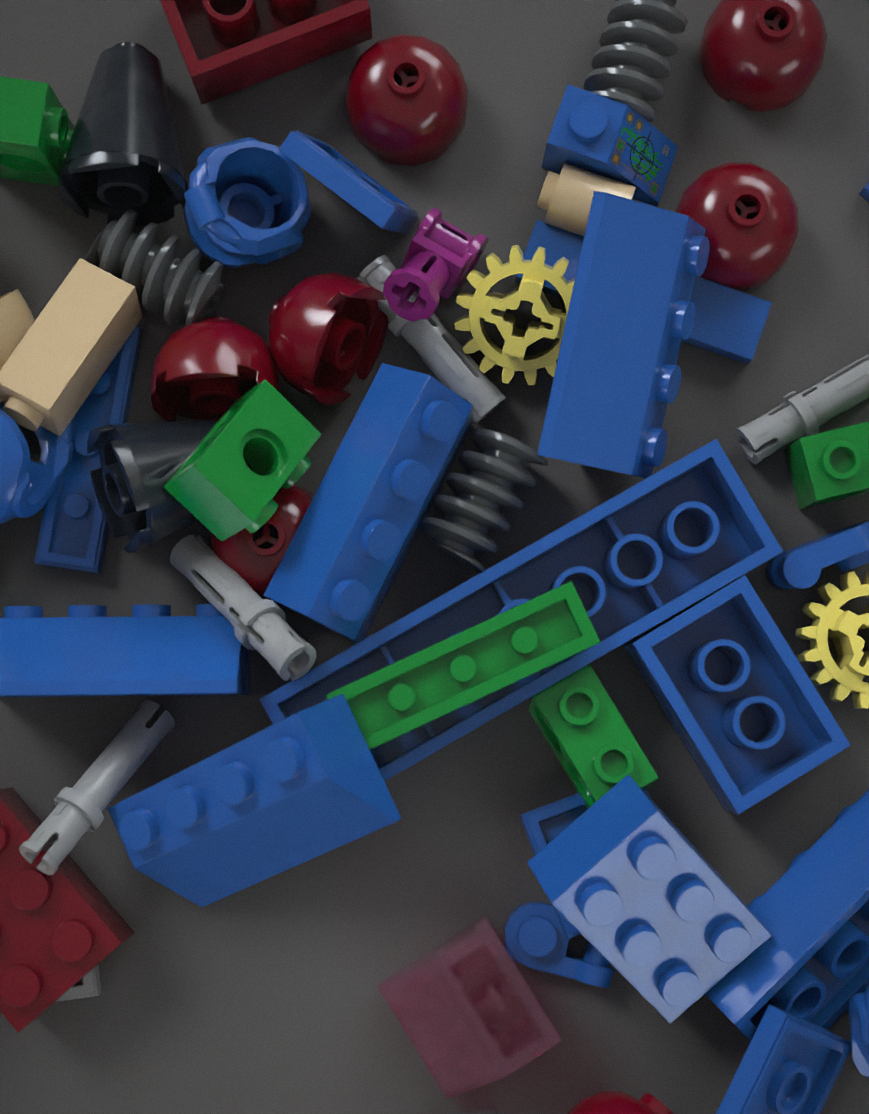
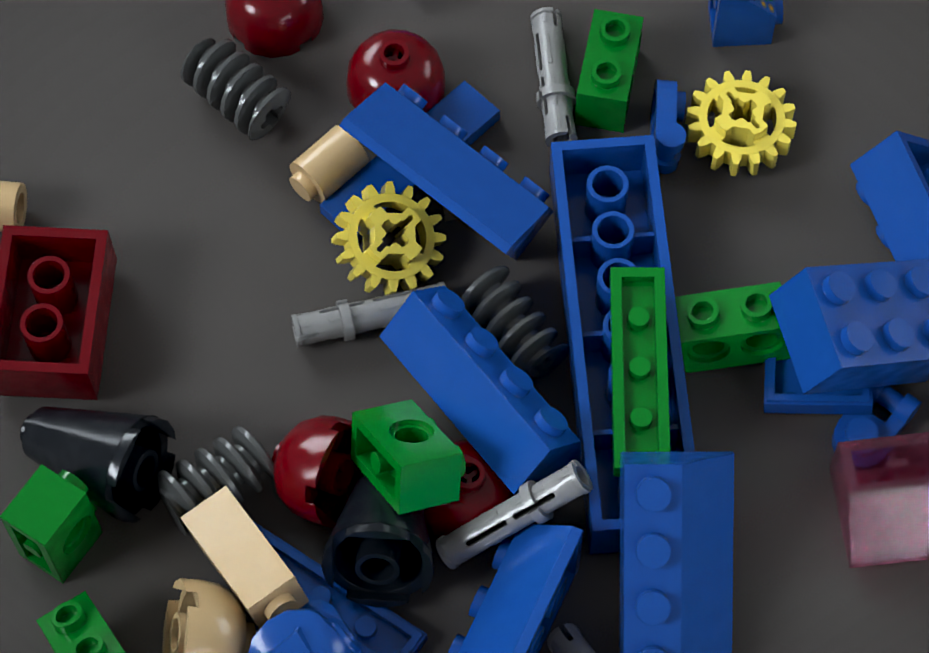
camera: 60 degrees left, 20 degrees down
blue helmet [183,137,312,268] -> none
dark red cylinder [269,273,388,406] -> none
blue tile [278,130,419,235] -> none
dark red cylinder [345,34,468,166] -> none
magenta connector [383,207,489,321] -> none
blue slope [542,84,678,207] -> none
blue brick [624,575,851,815] -> none

